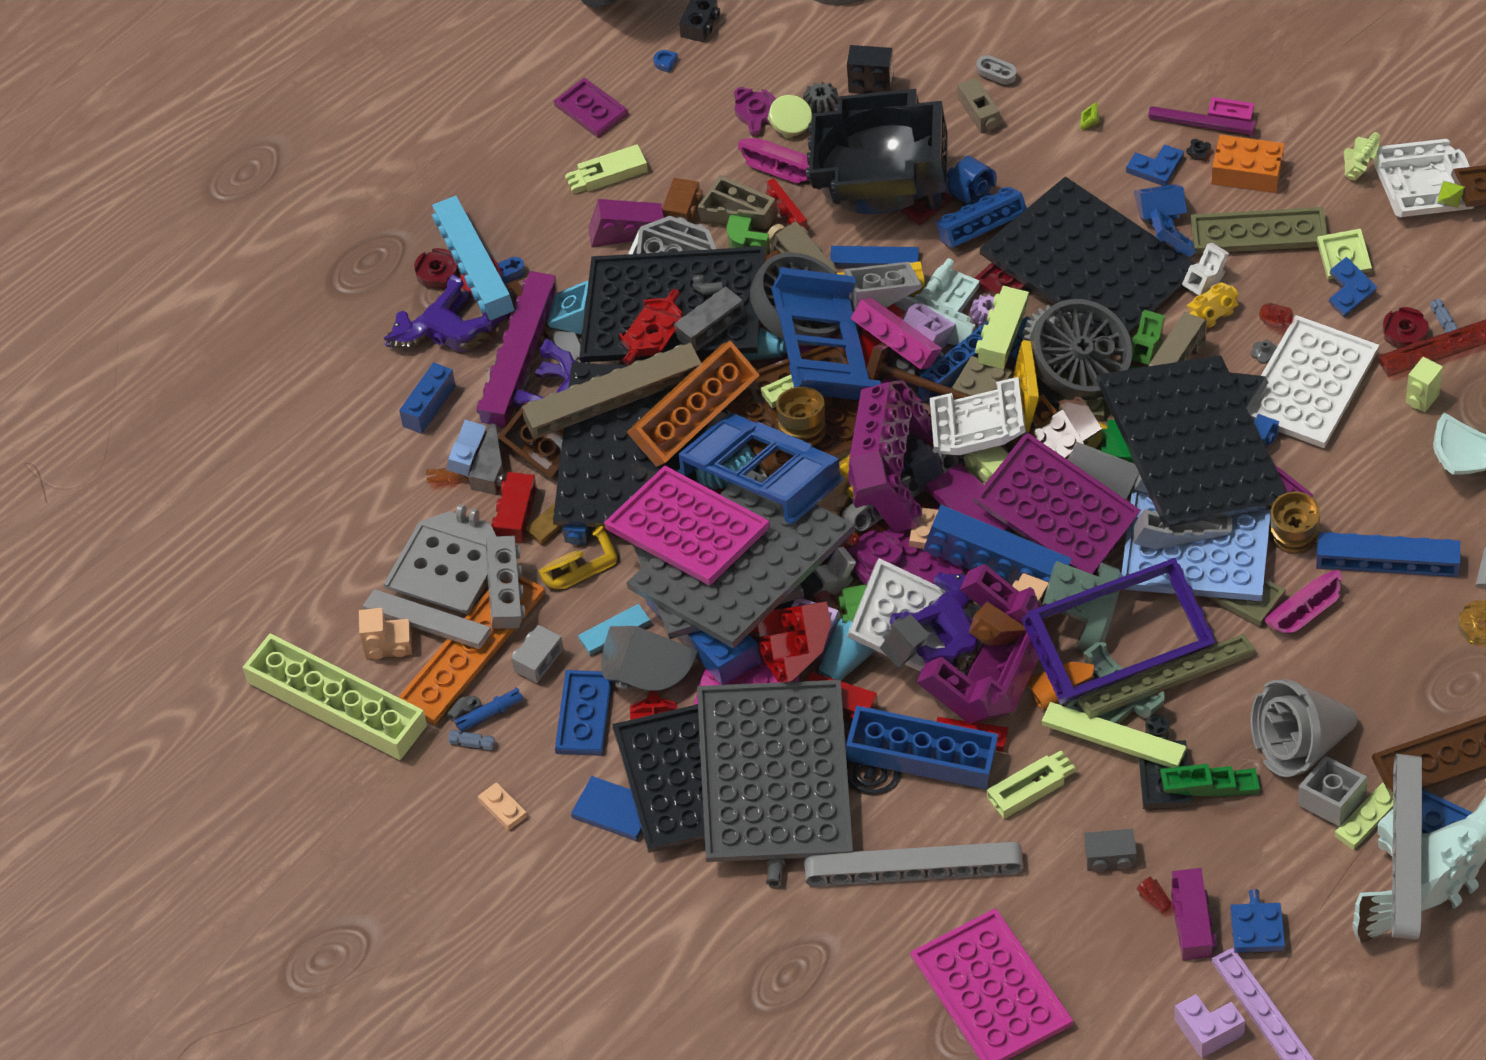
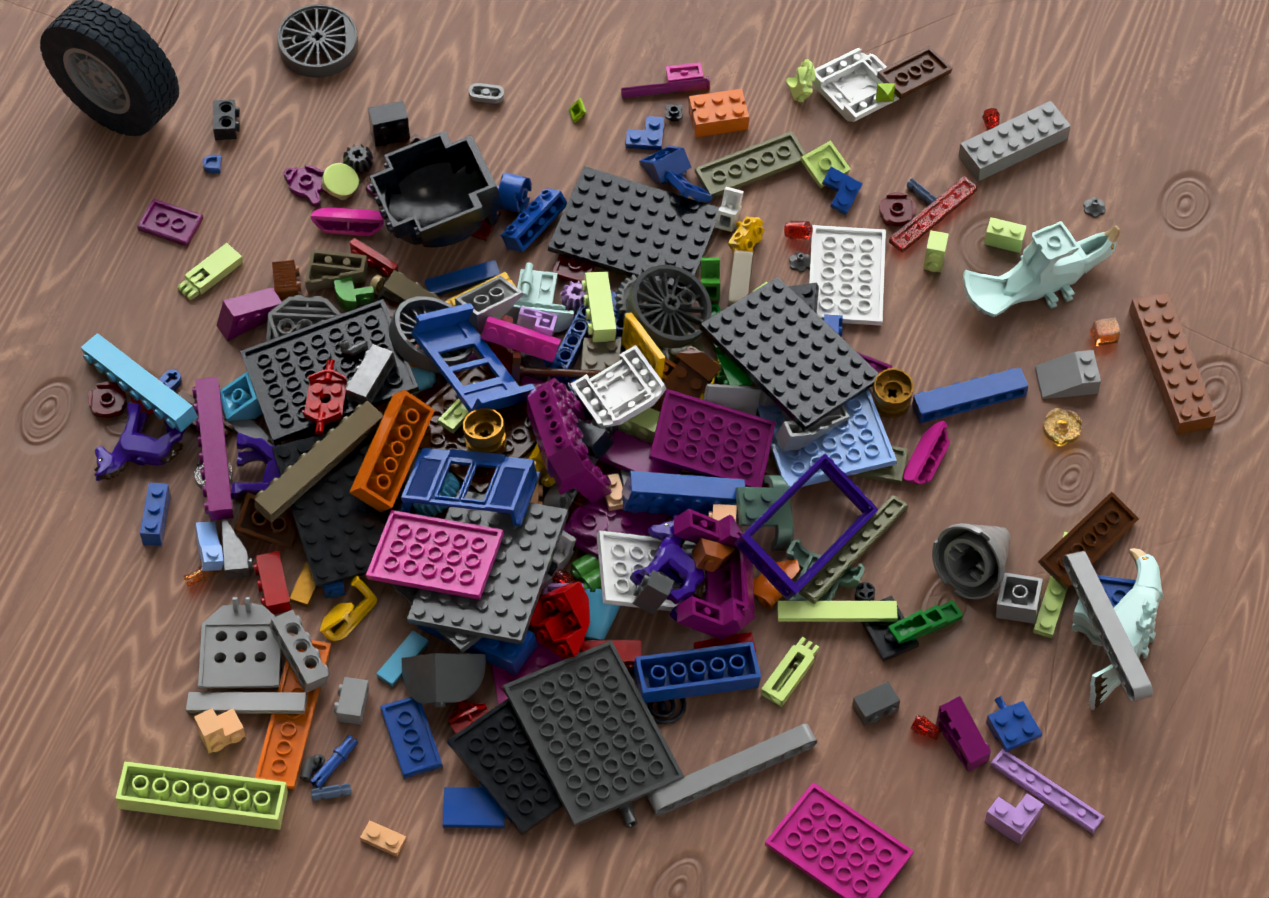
camera: 30 degrees left, 5 degrees up
dark tan brick [957,77,1000,133] -> none

